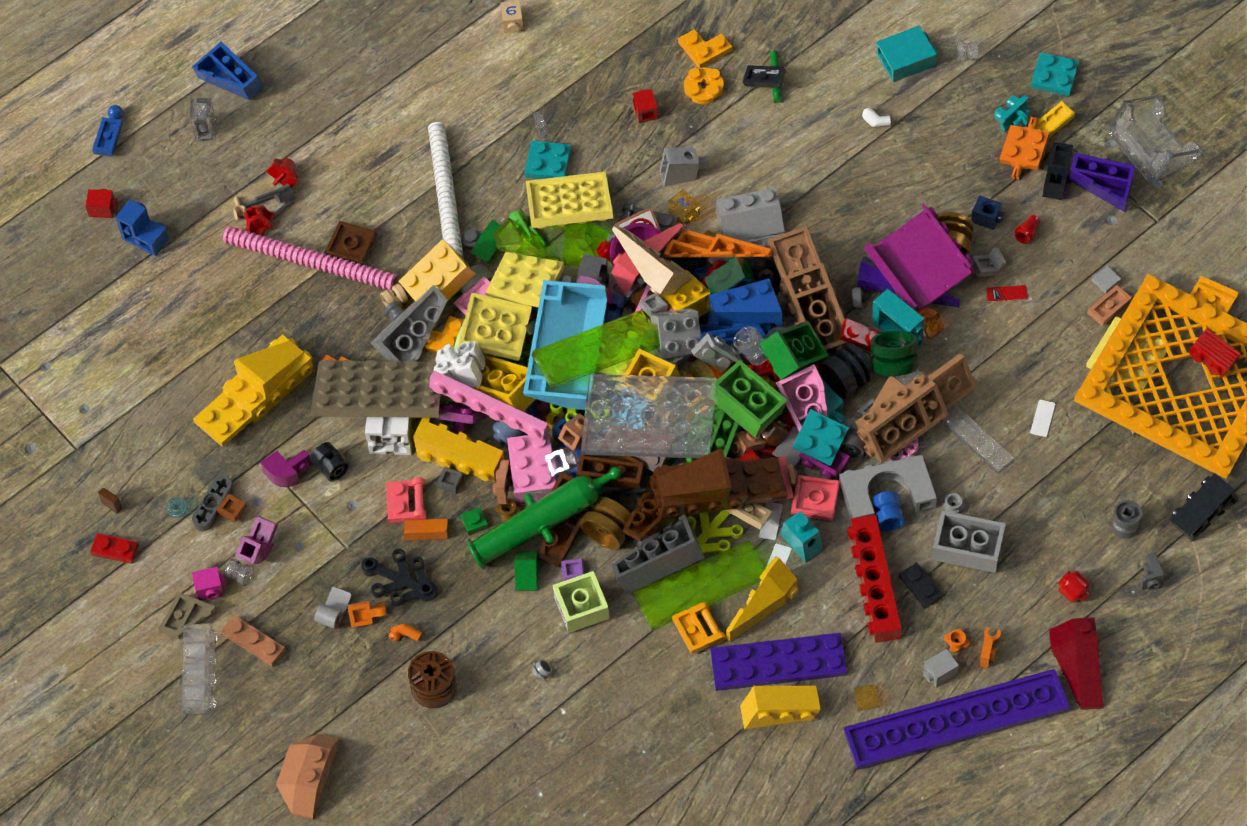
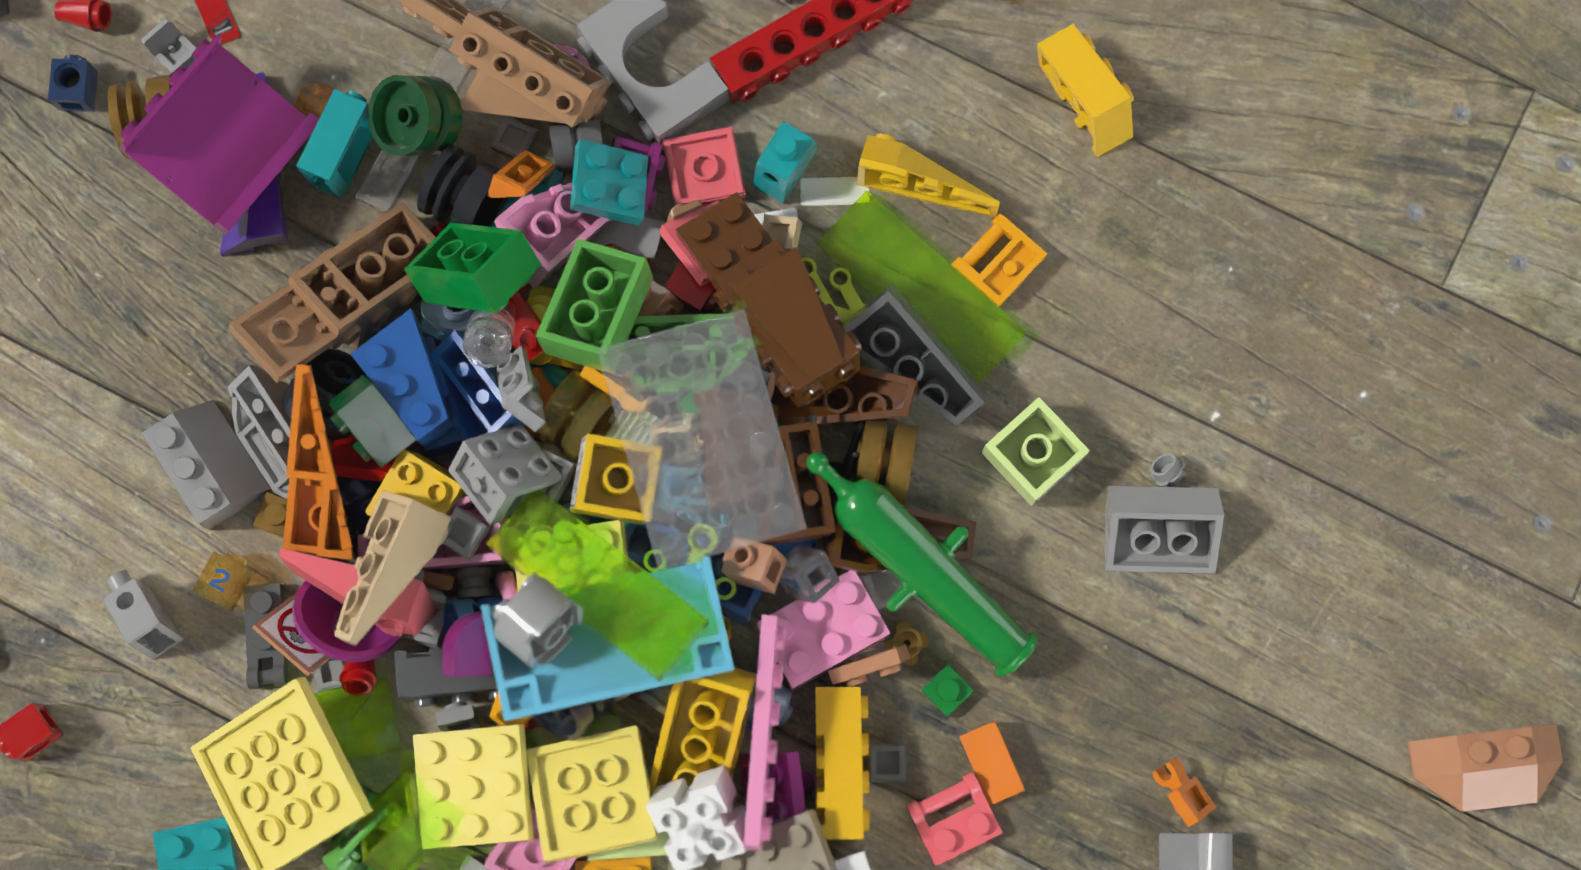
camera: 115 degrees left, 20 degrees up
black plant [361,548,437,606] -> none
orange arm [389,623,422,641] -> none
reddish brown wheel [408,651,457,709] -> none
green slope [514,551,538,591] -> none
medium lavender tile [561,558,584,581] -> none
dark purple plate [710,633,847,691] -> none
red plate [840,318,881,352] -> none
light grey tile [852,287,863,308] -> none
blue wheel [872,491,905,531] -> none
none -> orange slope [487,150,556,198]
none -> light grey brick [493,573,583,668]
none -> light grey slope [1105,486,1224,574]

